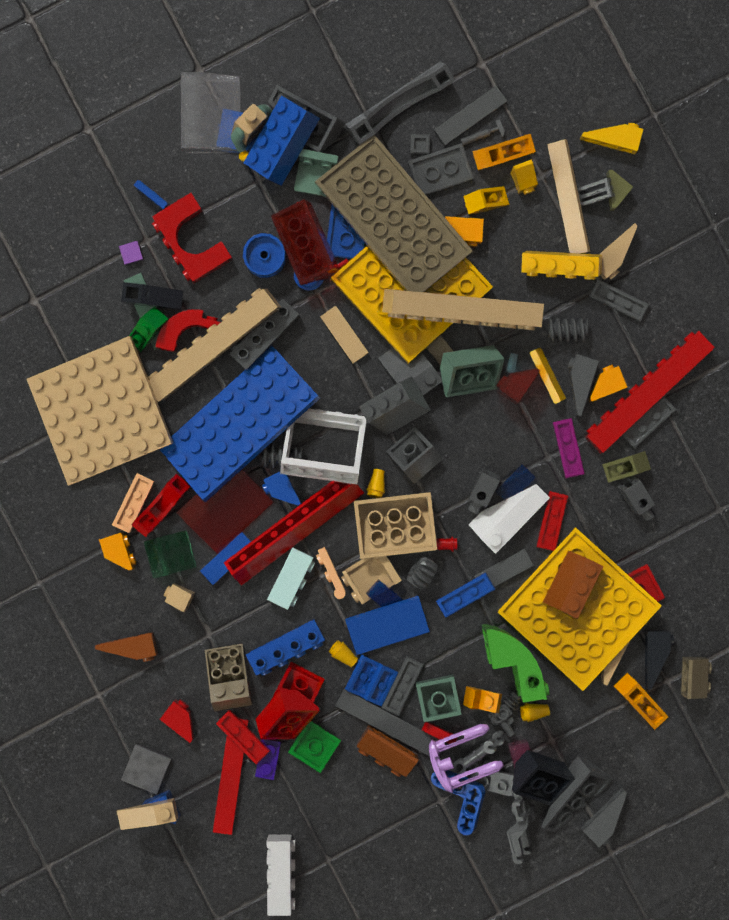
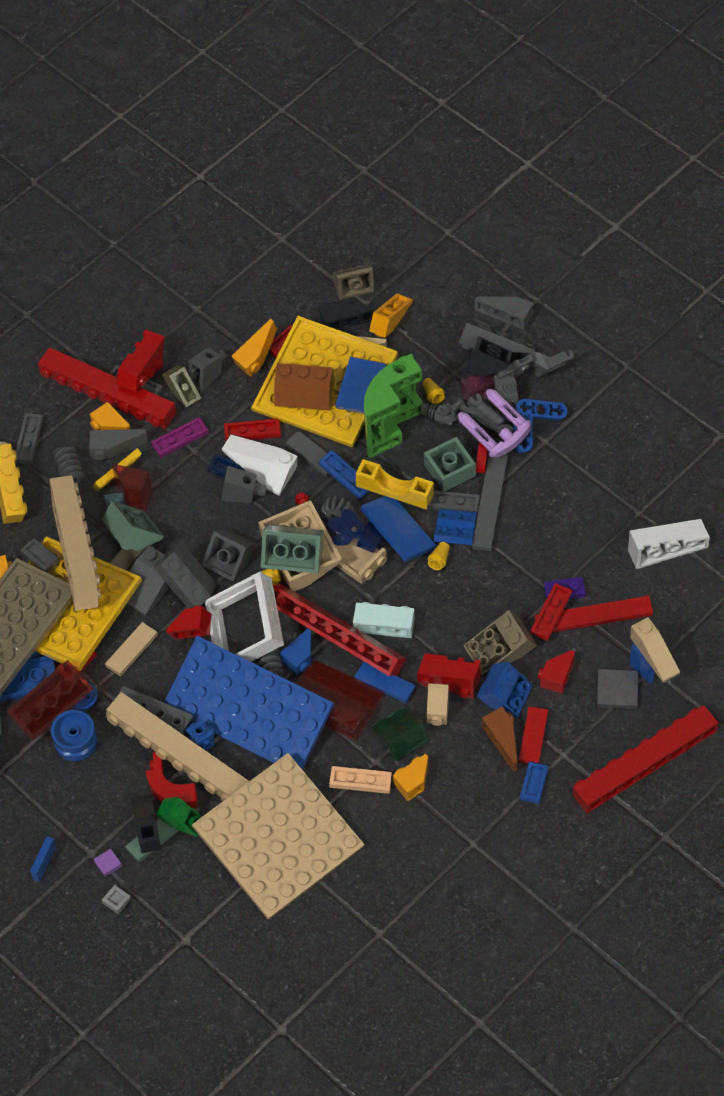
camera: 105 degrees left, 30 degrees down
red arch [131,474,191,537] -> none
red arch [152,193,233,284] -> none
blue brick [246,619,325,676] -> none
red slope [256,688,320,739] -> none
red slope [271,662,325,702] -> none
green plate [288,721,341,773] -> none
light nougat plate [316,547,346,599] -> none
dark orange slope [357,725,419,777] -> none
light orange slope [463,686,502,713] -> none
none -> dark grey tile [20,538,60,573]
none -> light grey plate [102,885,131,914]
none -> red wedge [116,329,165,392]
none -> red slope [166,605,212,640]
none -> blue brick [186,720,215,751]
none -> light orange slope [232,319,277,377]
none -> sand green slope [261,525,324,573]
none -> clear blue plate [327,509,365,546]
none -> blue tile [335,357,386,414]
none -> yellow arch [356,459,434,510]
none -> red wedge [417,653,481,699]
none -> blue slope [477,662,533,717]
none -> red tile [519,707,548,764]
none -> blue tile [520,761,549,804]
none -> red brick [573,705,718,813]

